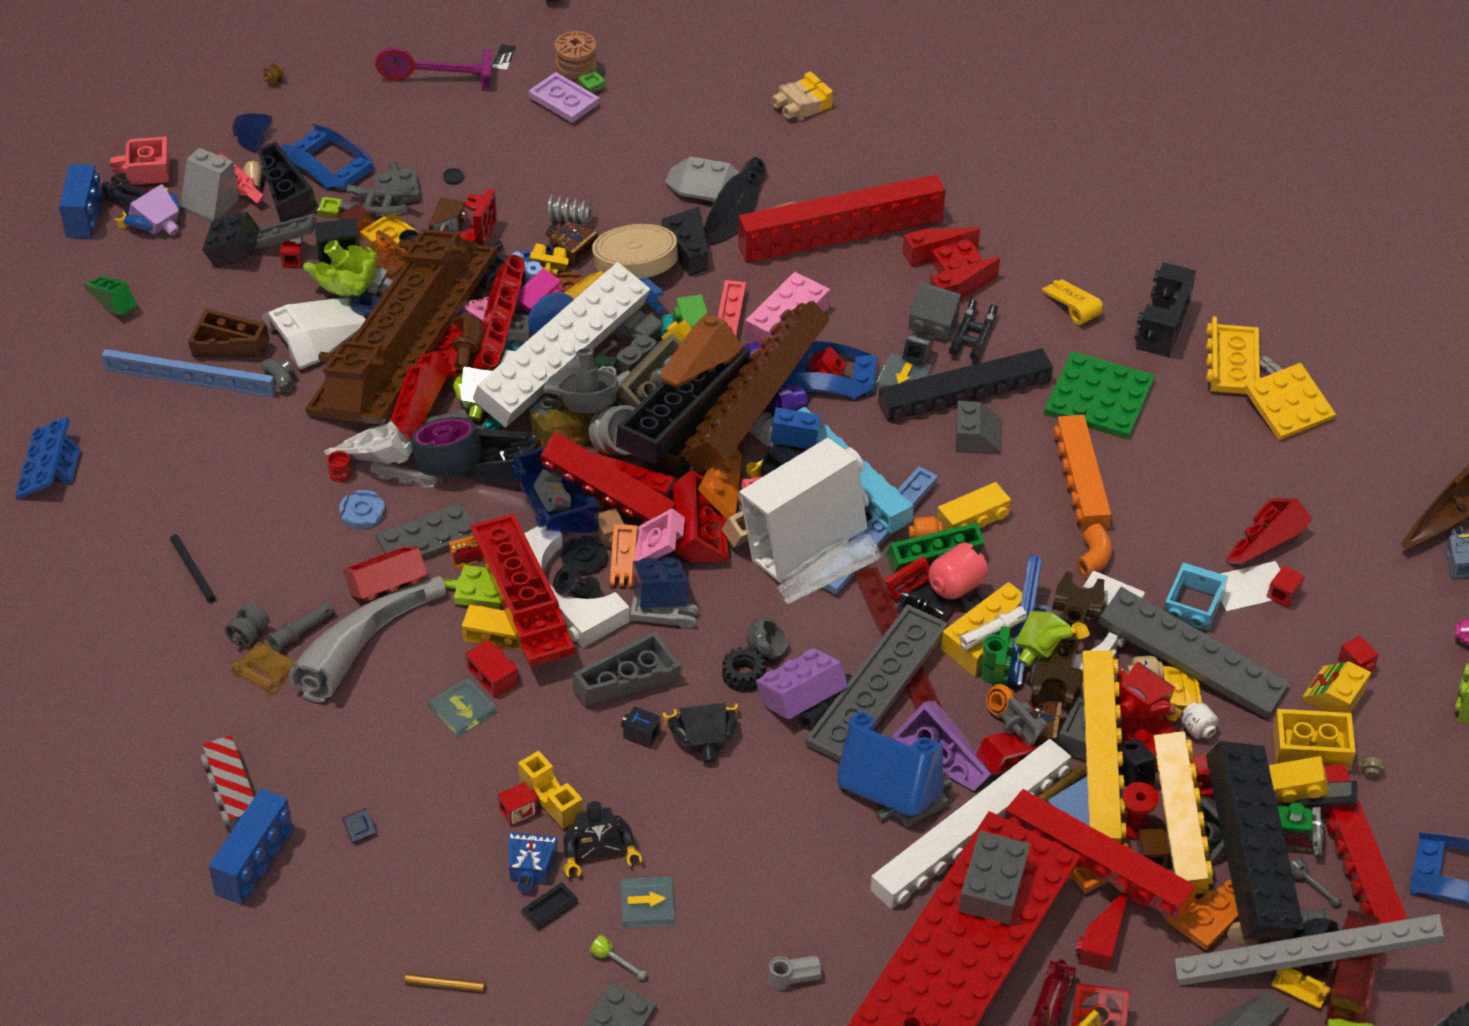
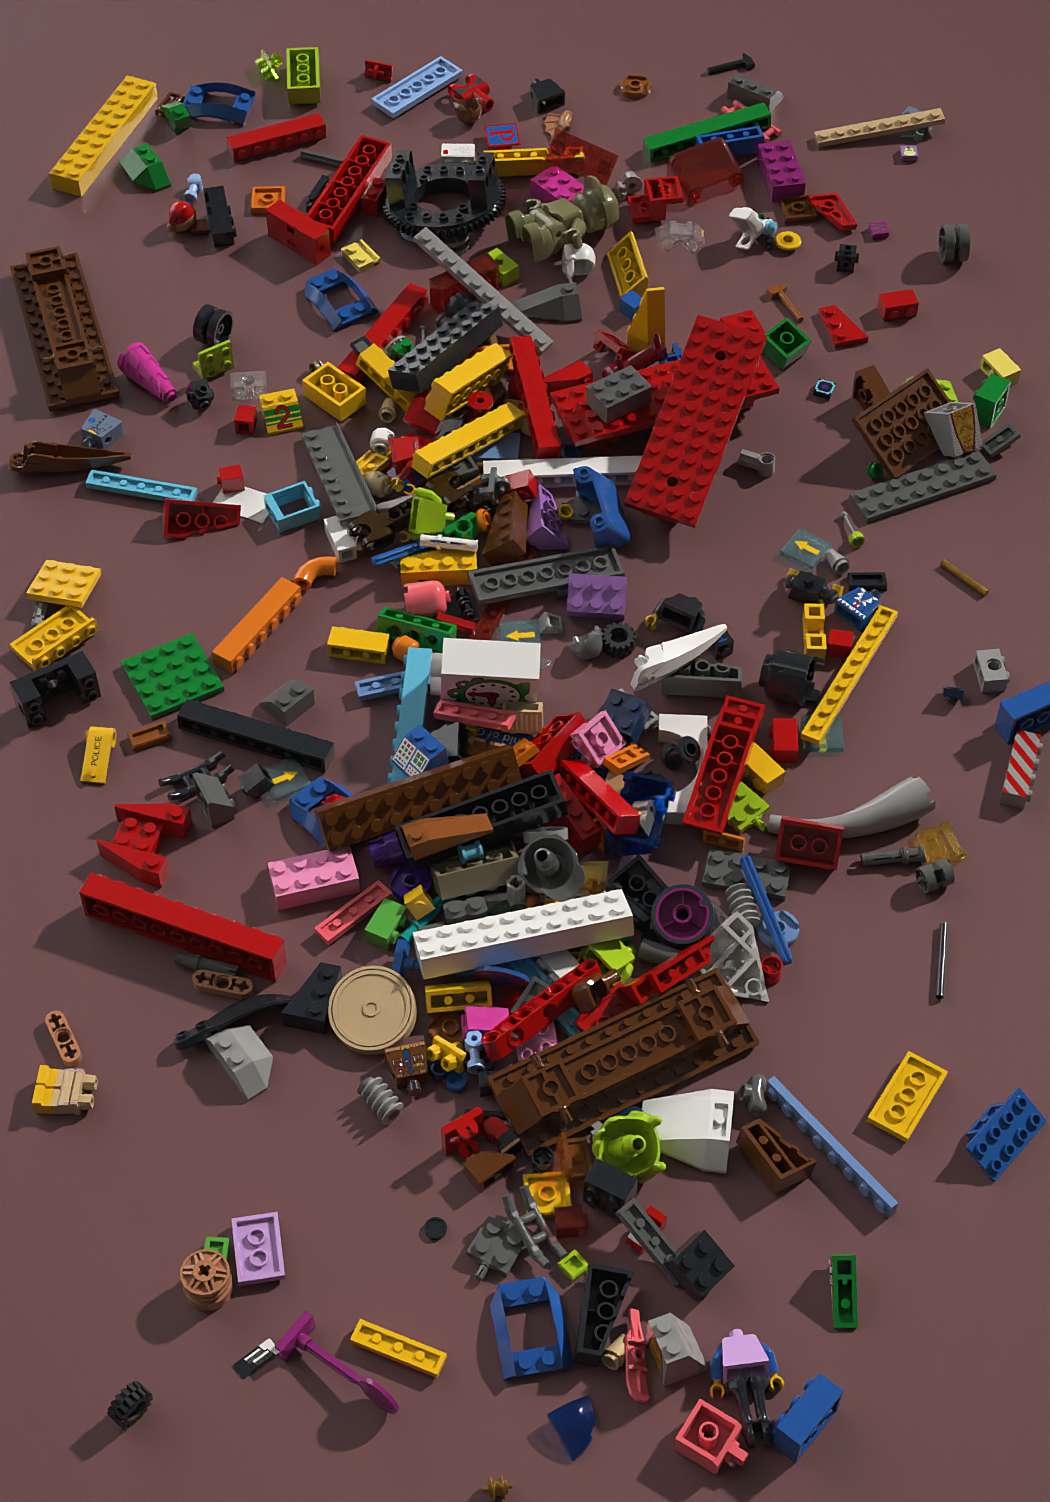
camera: 140 degrees left, 5 degrees up
none -> nougat beam [45,1010,82,1067]
none -> medium azure plate [85,470,198,501]
none -> dark orange tile [127,721,172,752]
none -> black brick [186,379,214,410]
none -> clear brick [230,371,268,401]
none -> yellow plate [350,1319,447,1378]
none -> reddish brown wedge [482,491,528,567]
none -> clear light blue tile [499,619,541,653]
none -> light grey slope [538,612,563,634]
none -> red piece [624,315,767,528]
none -> white piece [631,624,727,691]
none -> light grey piece [725,883,761,928]
none -> blue axle [740,855,793,966]
none -> black piece [759,650,825,706]
none -> yellow plate [800,605,898,746]
none -> light grey cone [825,549,850,575]
none -> yellow plate [867,1051,948,1143]
none -> light grey brick [973,649,1010,693]

